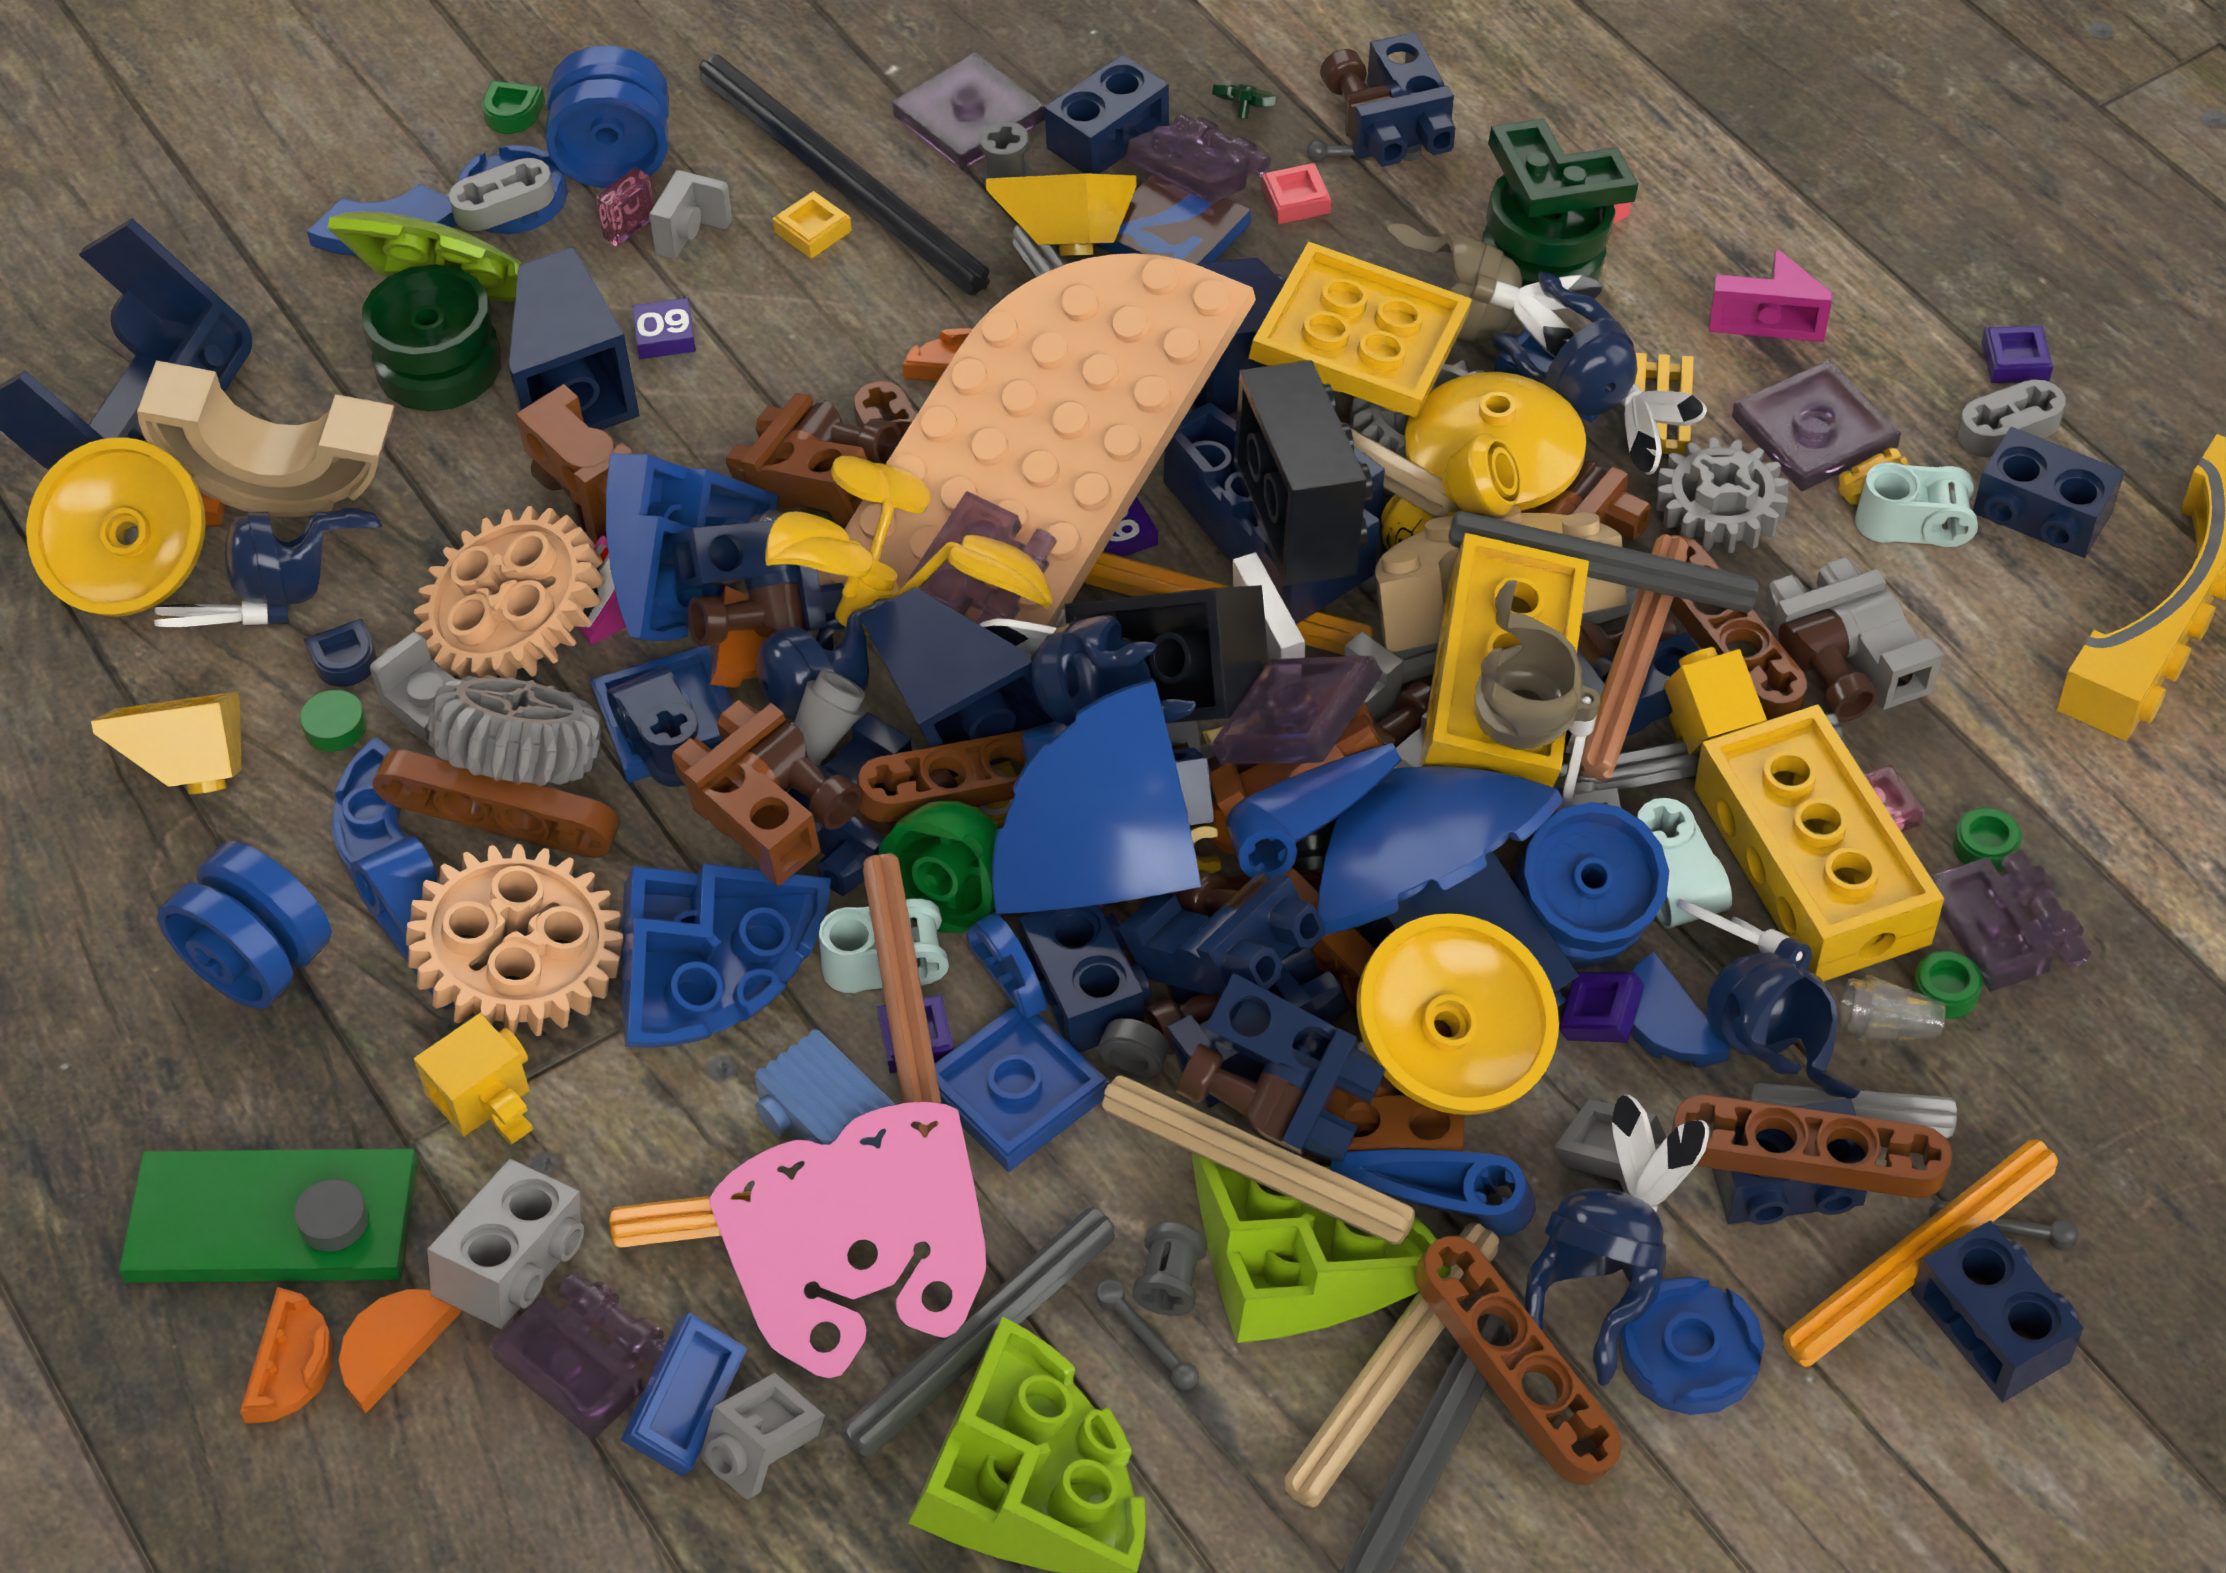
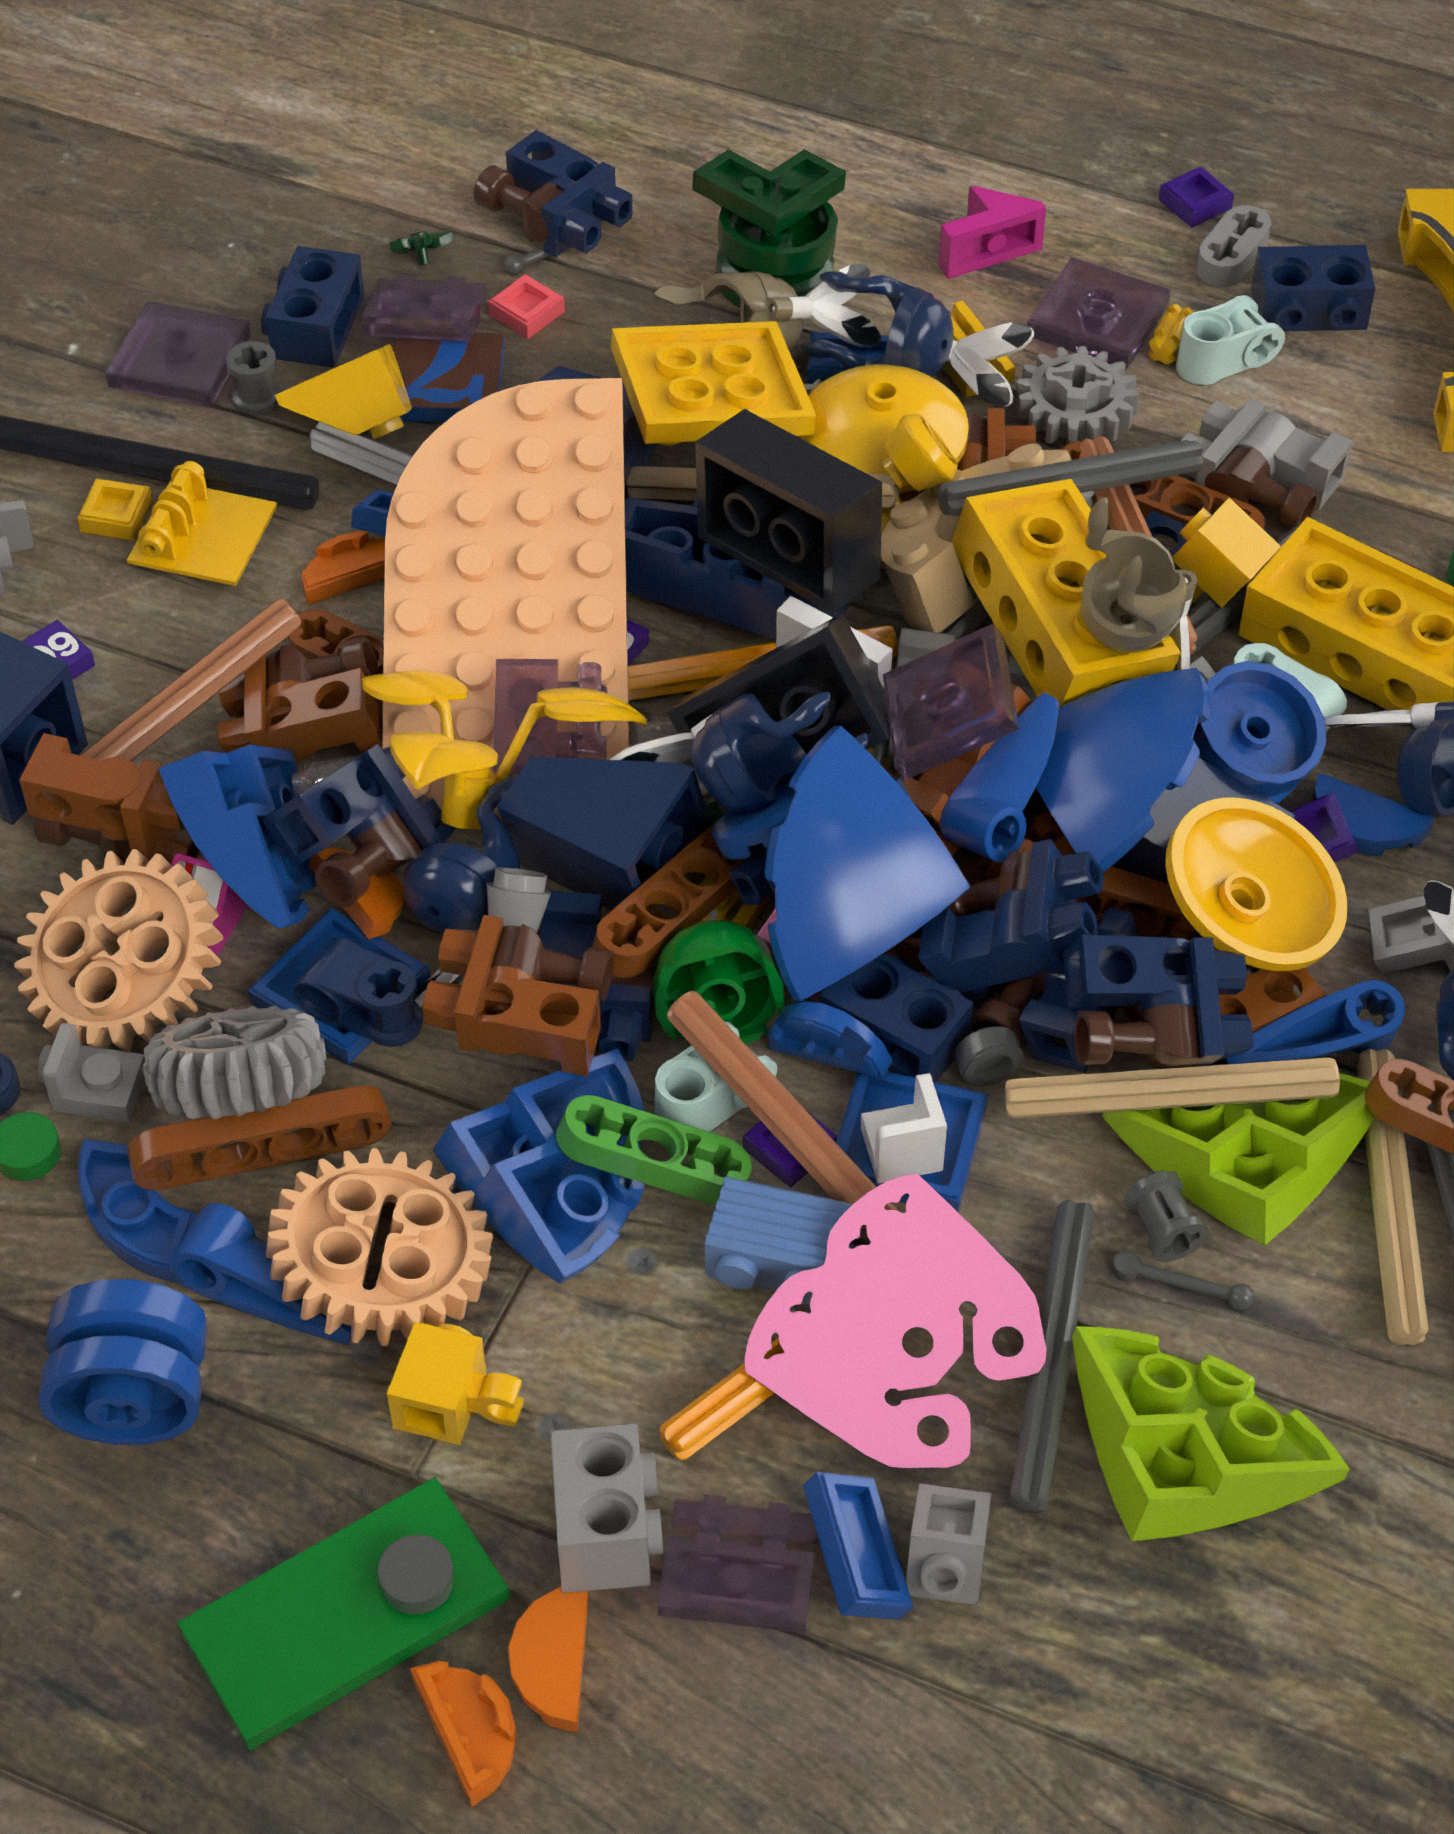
camera: 35 degrees left, 0 degrees up
none -> nougat axle [79,599,302,761]
none -> yellow hinge [127,461,277,586]
none -> bright green beam [556,1095,752,1205]
none -> white panel [861,1073,947,1184]

